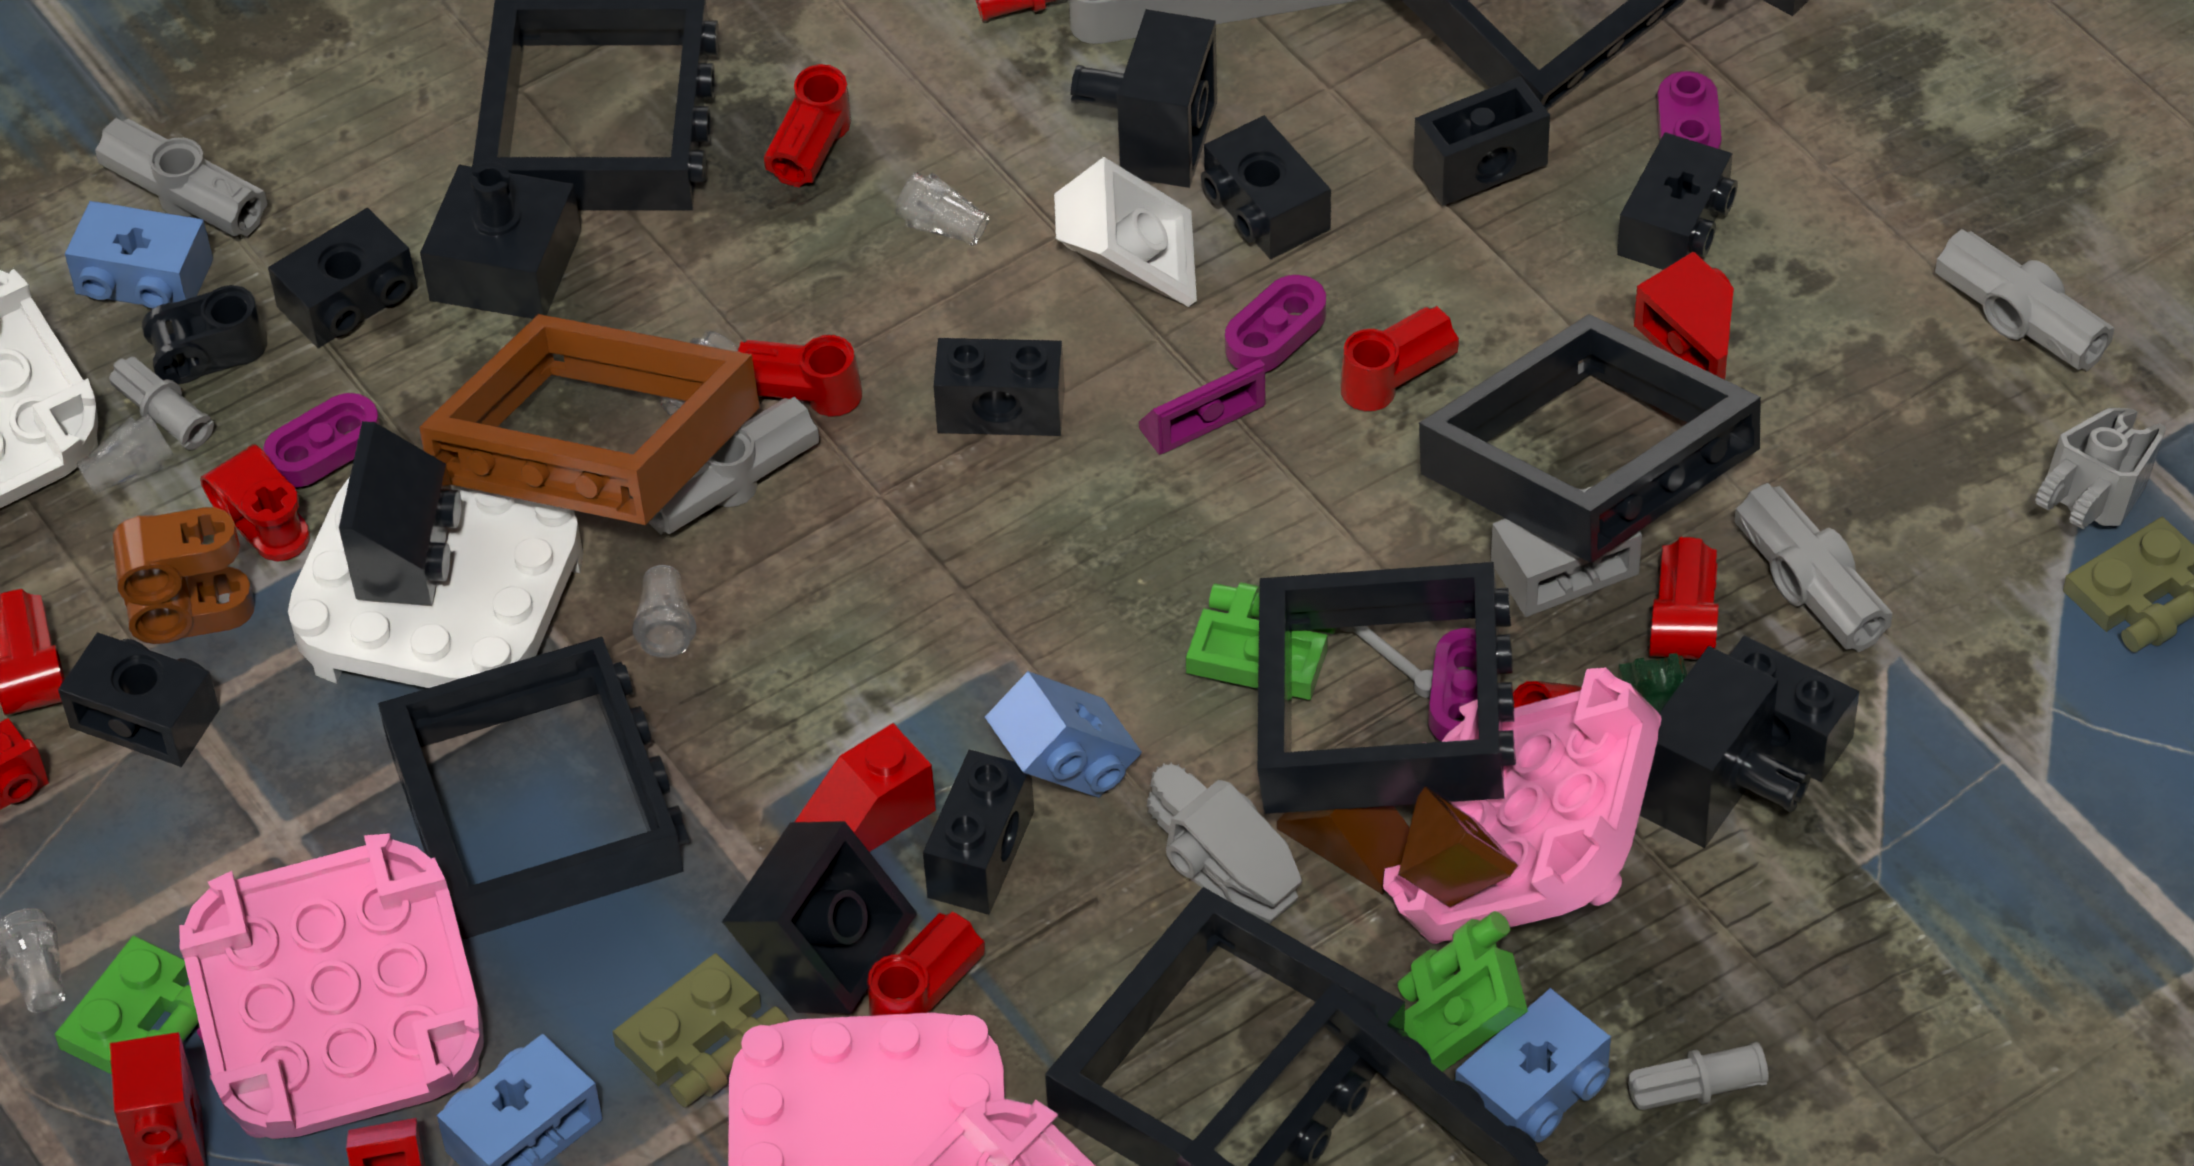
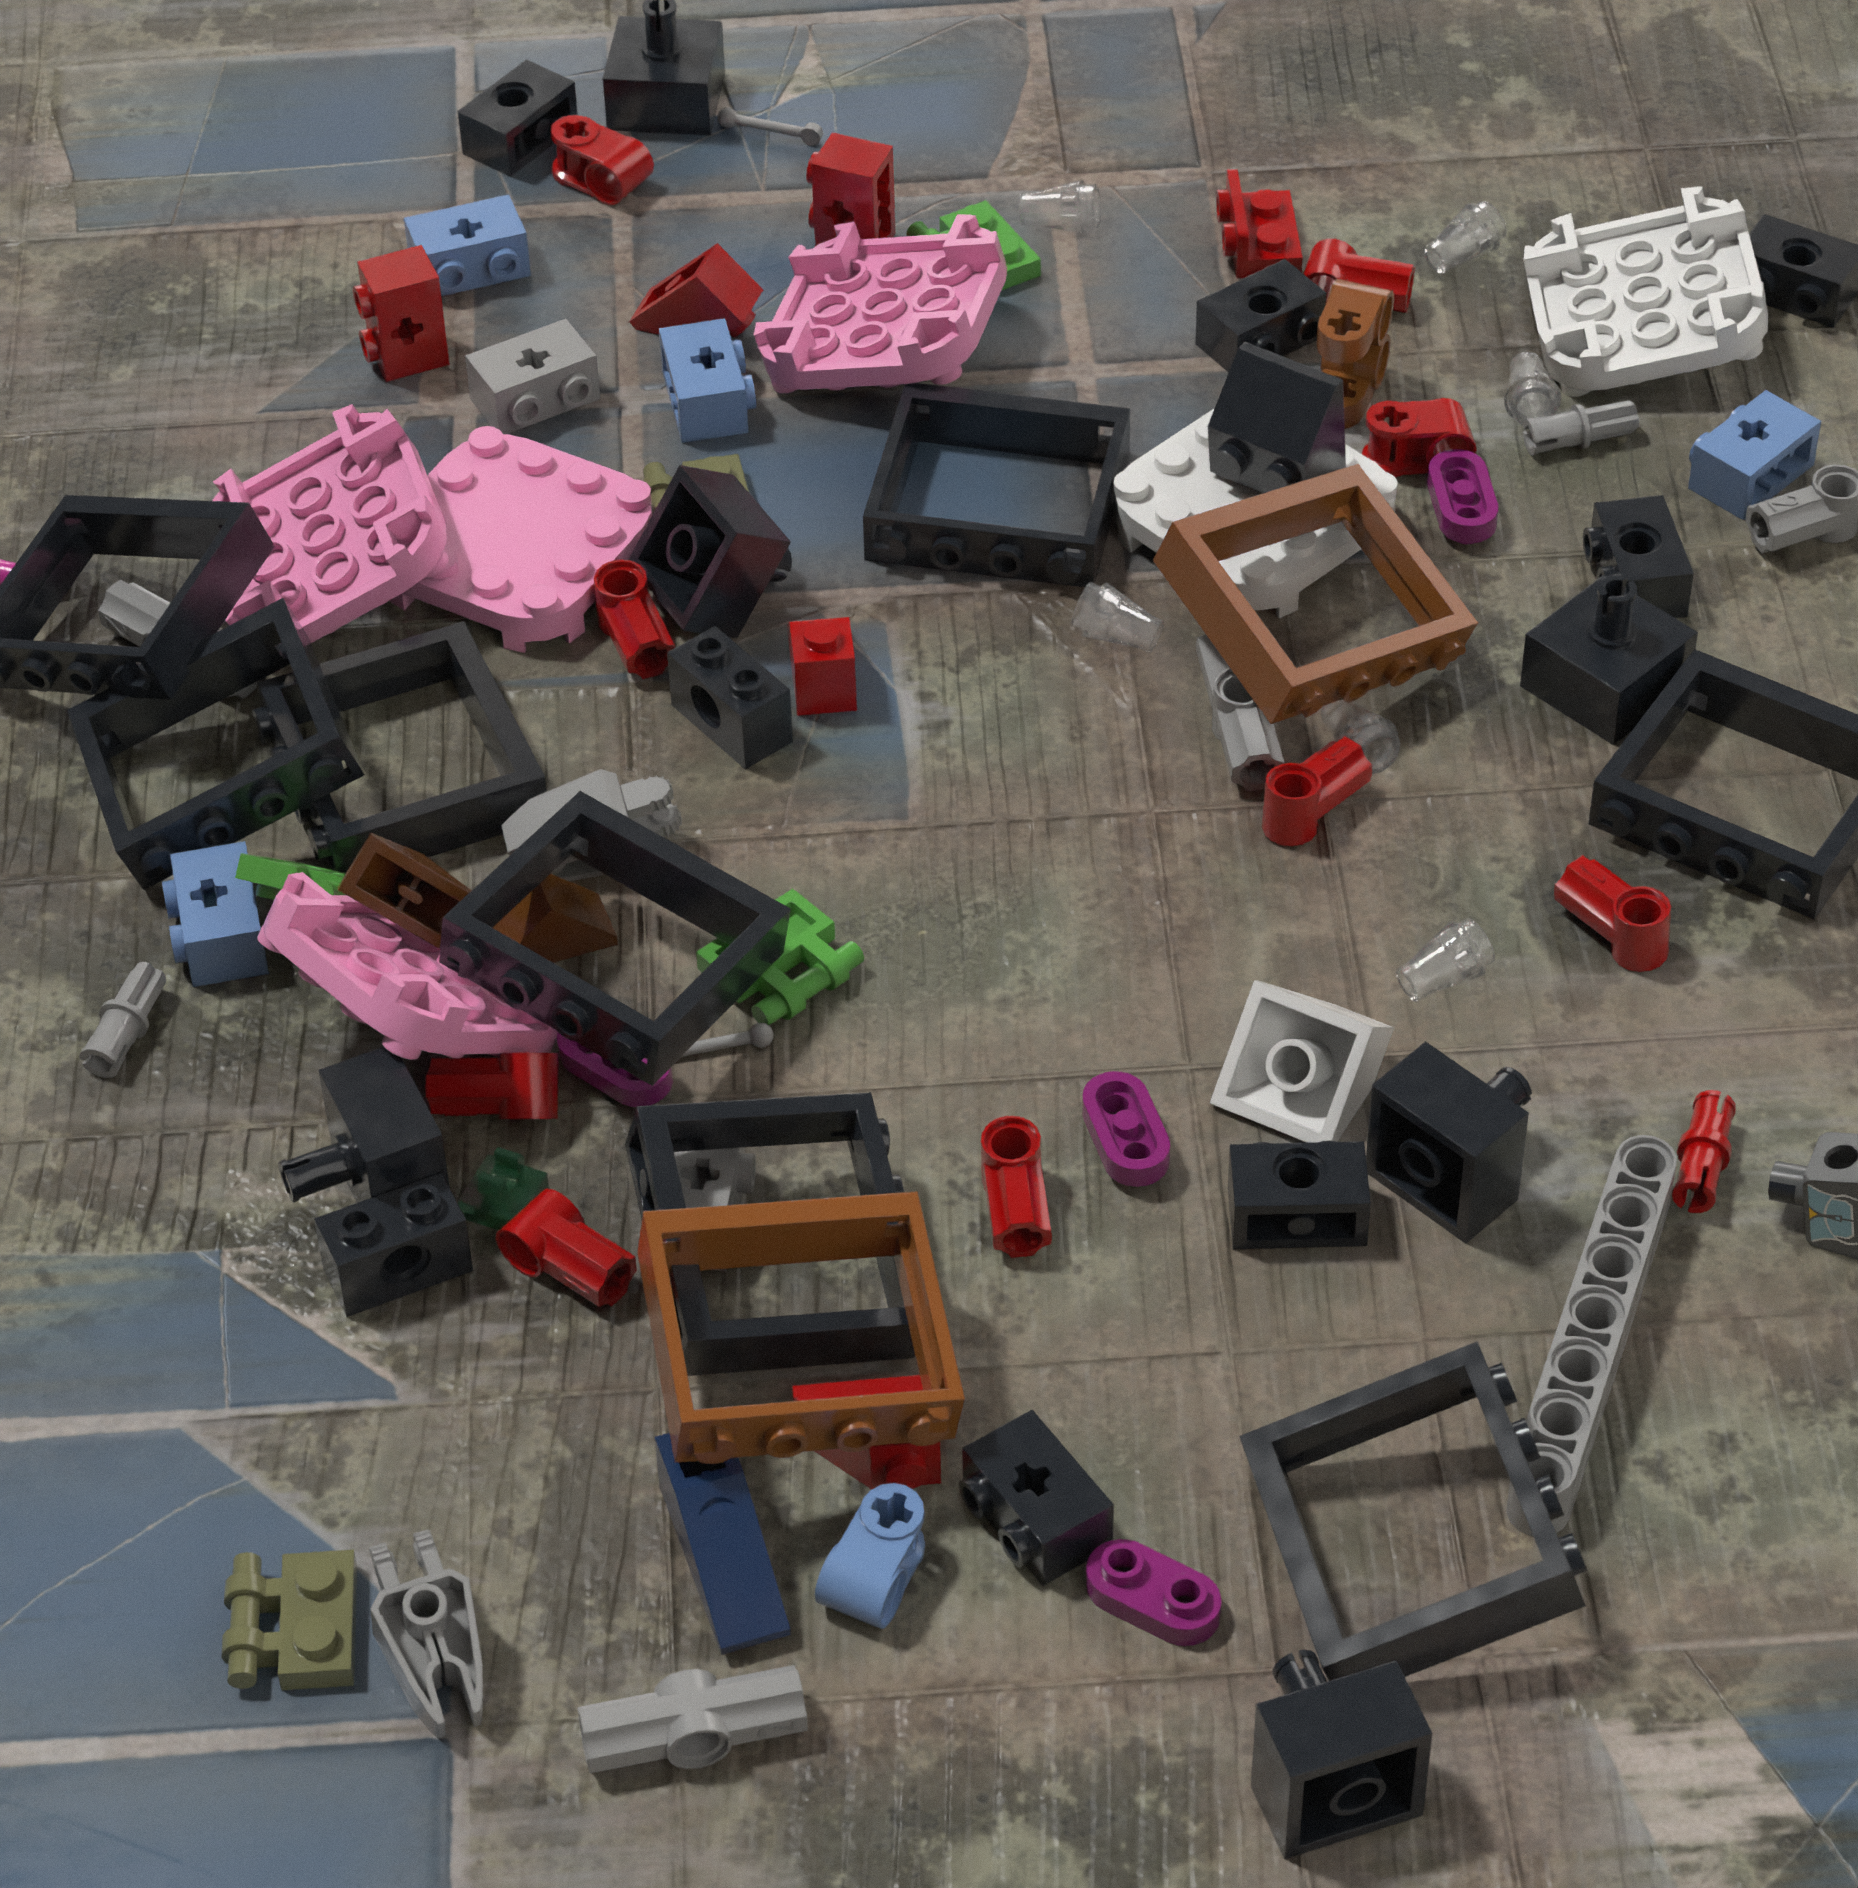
camera: 120 degrees right, 5 degrees down
black piece [142,285,267,384] -> none
black brick [933,338,1065,436] -> none
medium blue brick [985,671,1142,798] -> none
magenta slope [1138,359,1266,455] -> none
black brick [1414,76,1550,206] -> none
light grey piece [1734,483,1893,653] -> none
none -> dark orange window [637,1191,965,1464]
none -> dark blue slope [654,1433,791,1655]
none -> medium blue piece [815,1483,925,1629]

